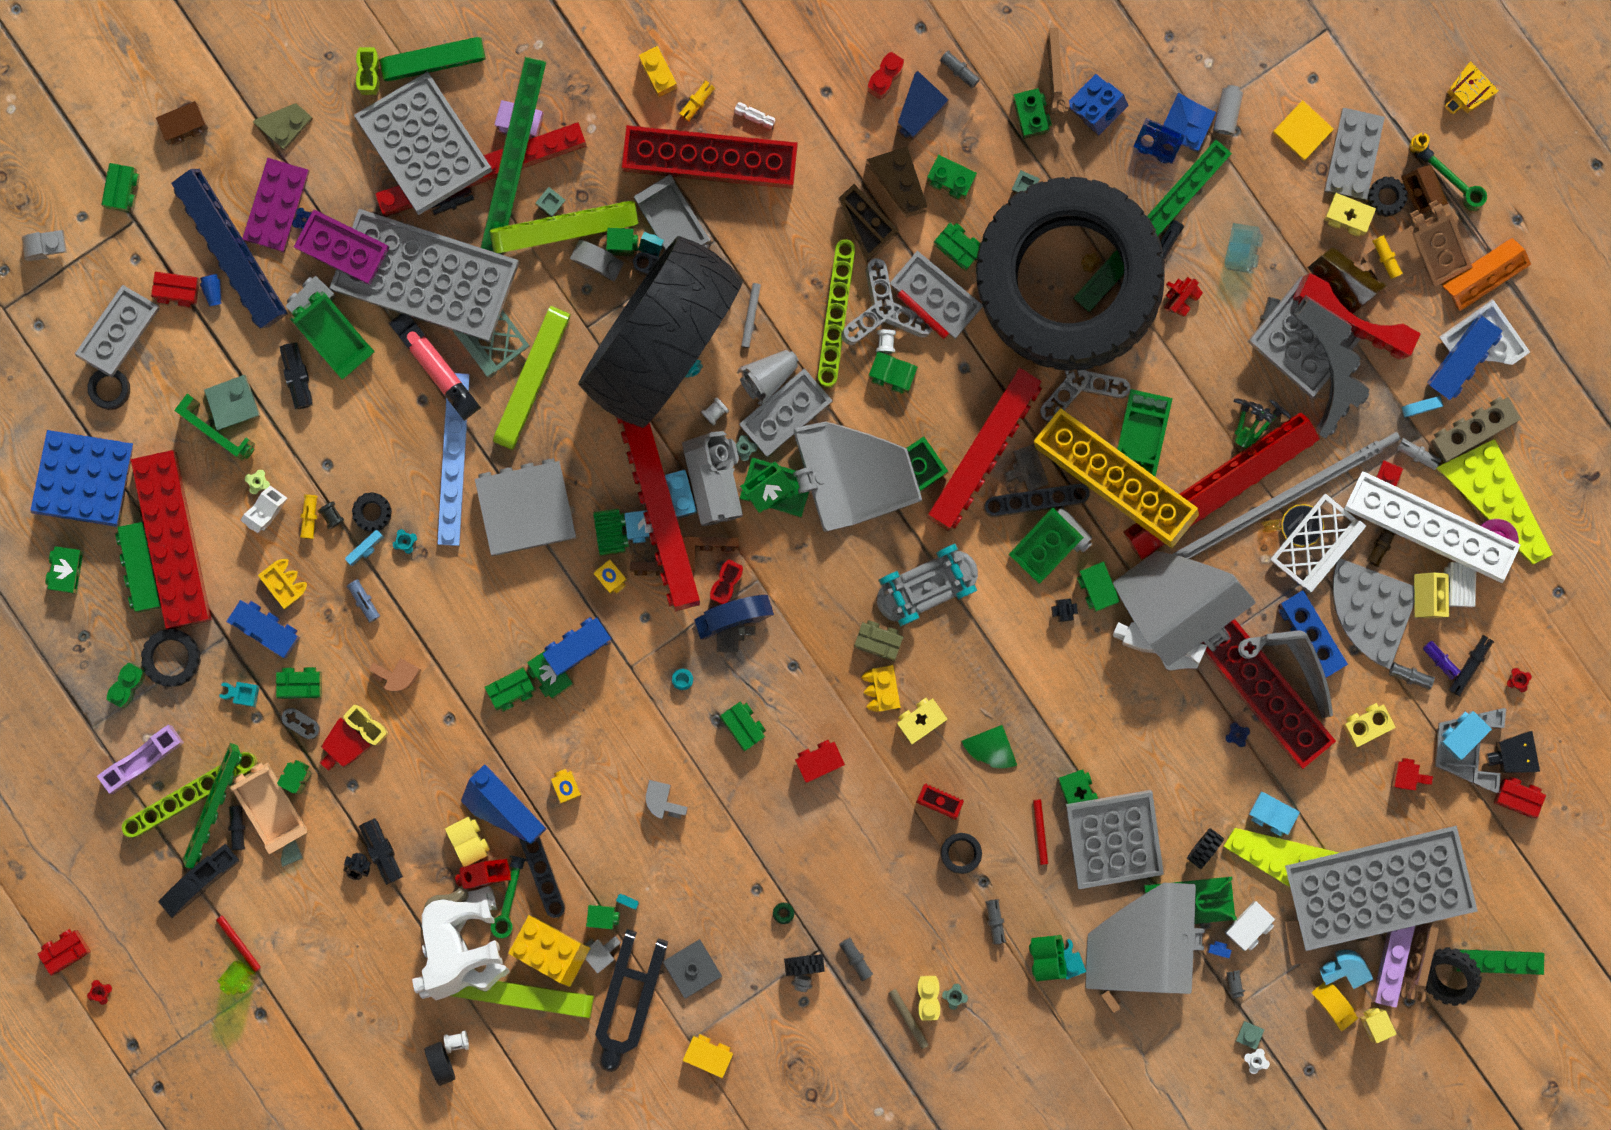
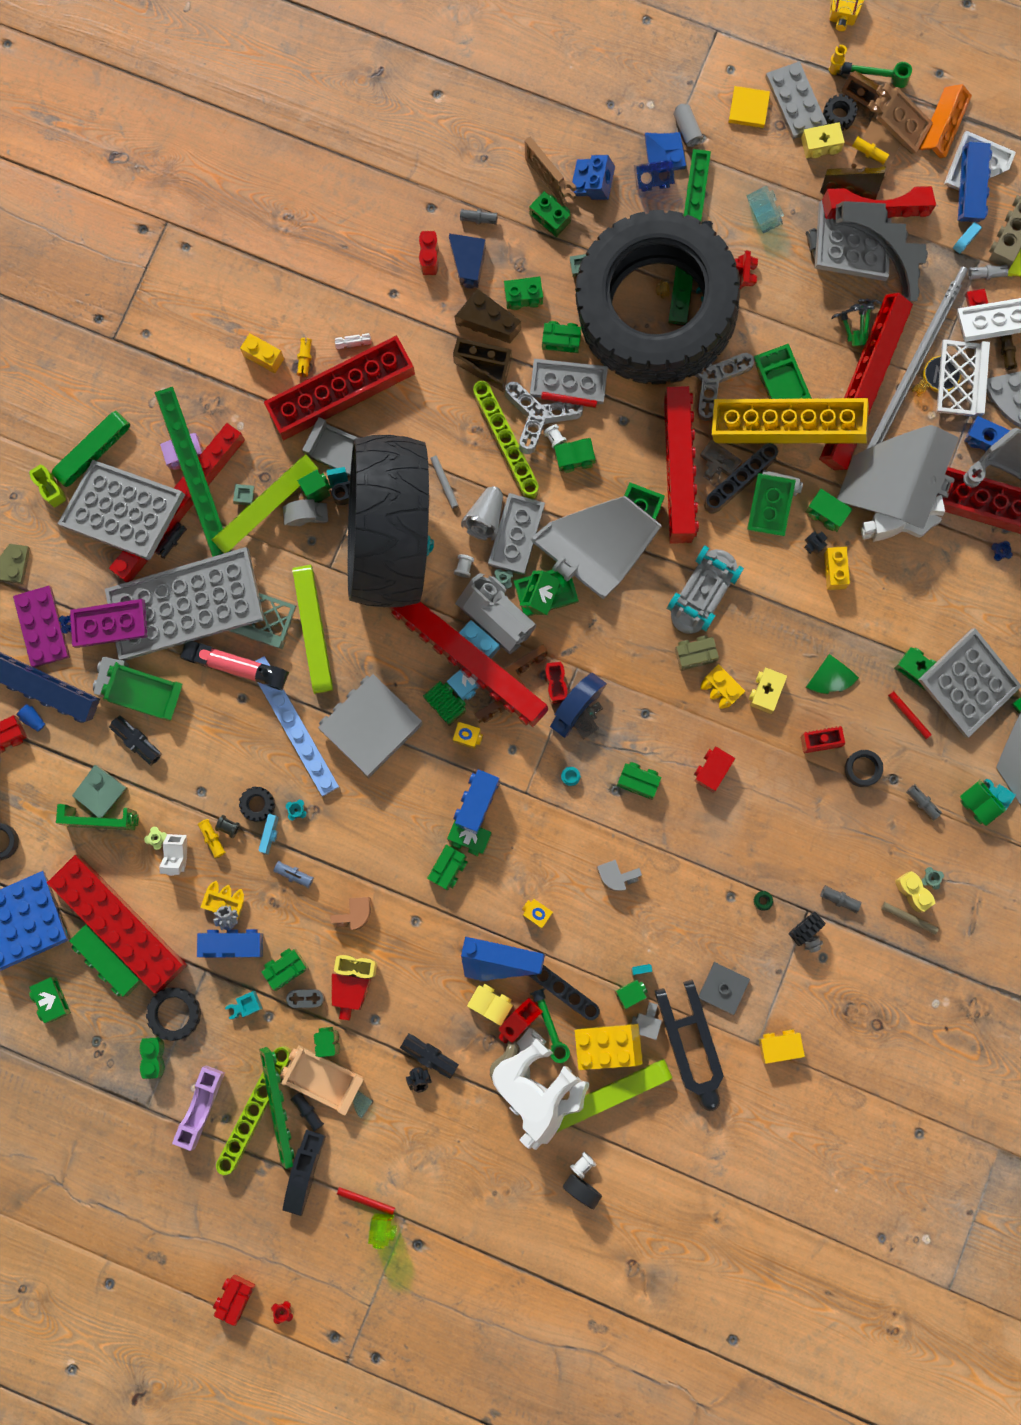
camera: 25 degrees left, 5 degrees down
none -> light grey gear [213,906,238,930]
none -> yellow brick [824,547,850,590]

